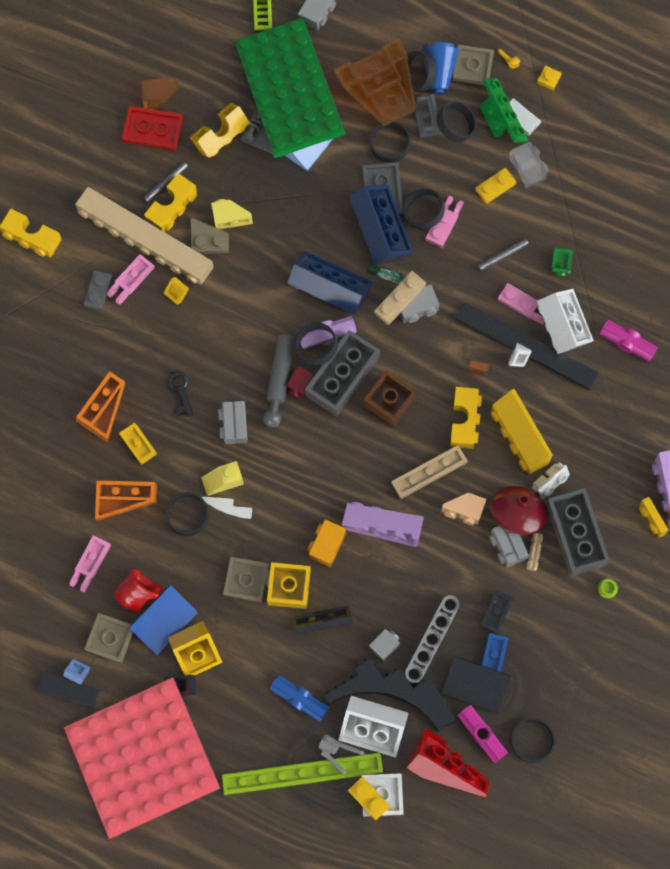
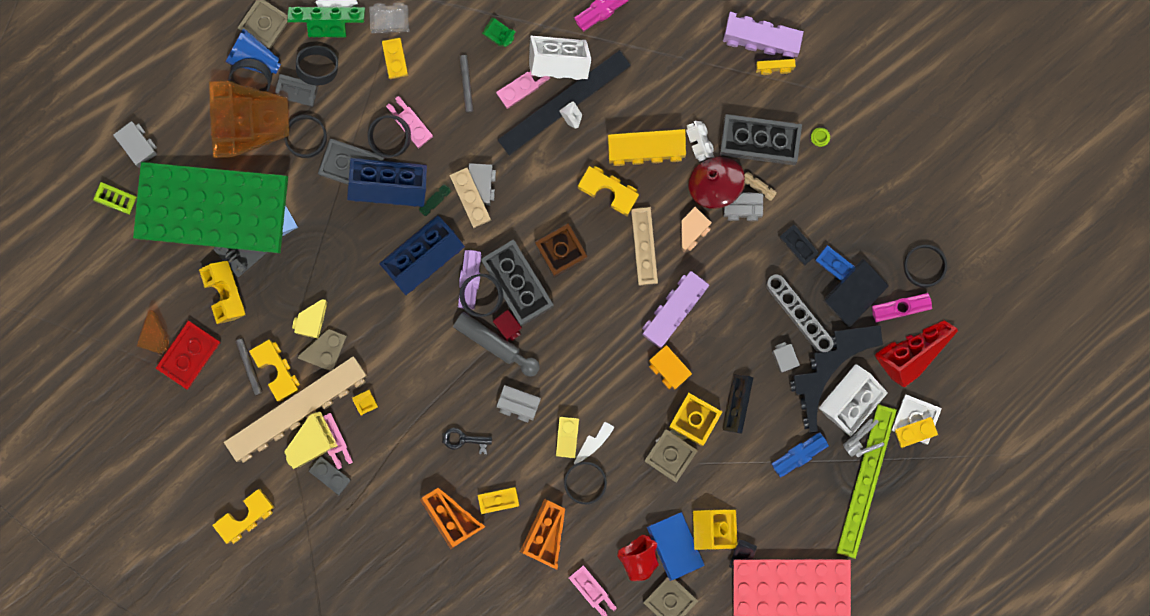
camera: 70 degrees left, 10 degrees up
dark orange tile [468,361,489,377] -> none
none -> light yellow slope [284,412,338,469]

